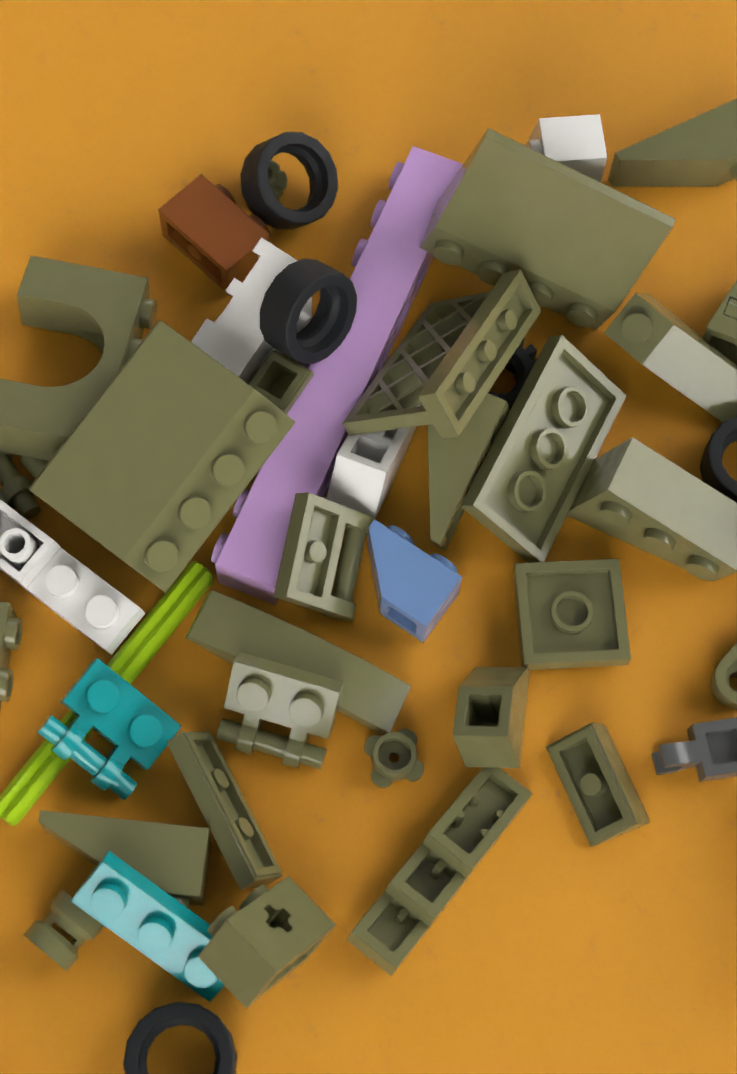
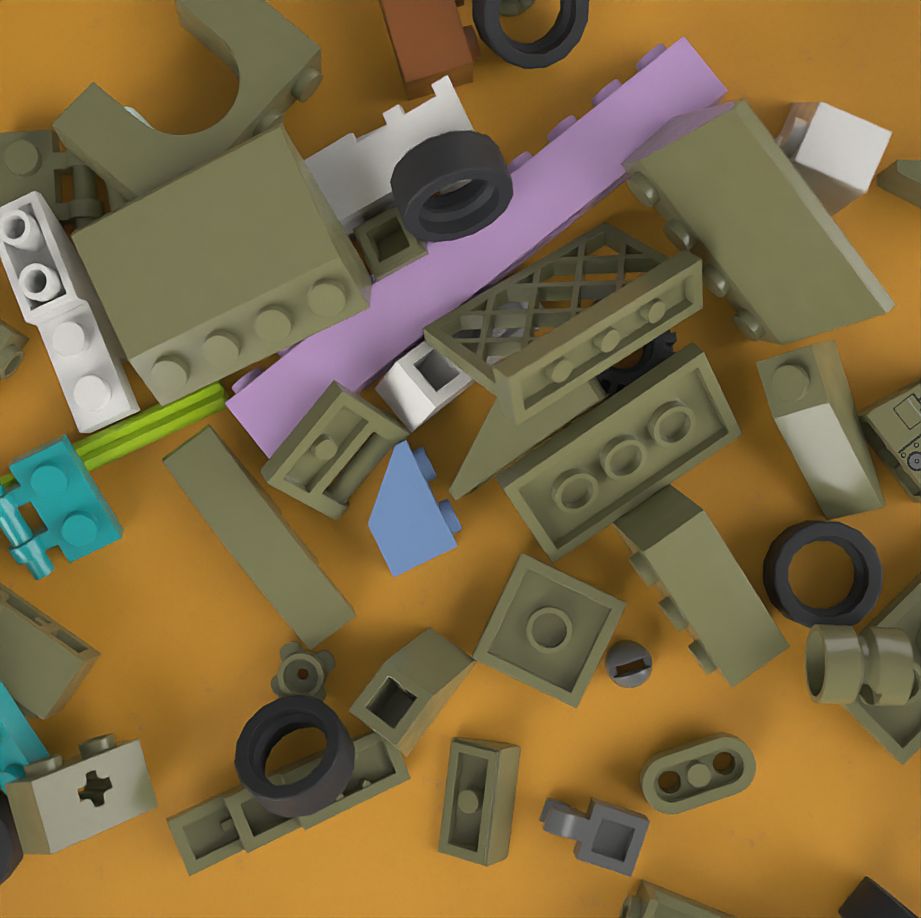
camera: 35 degrees right, 20 degrees up
olive tile [167,732,282,890] -> none
olive plate [216,652,344,770] -> none
none -> black tyre [234,694,355,818]
none -> dark grey hinge [605,640,652,688]

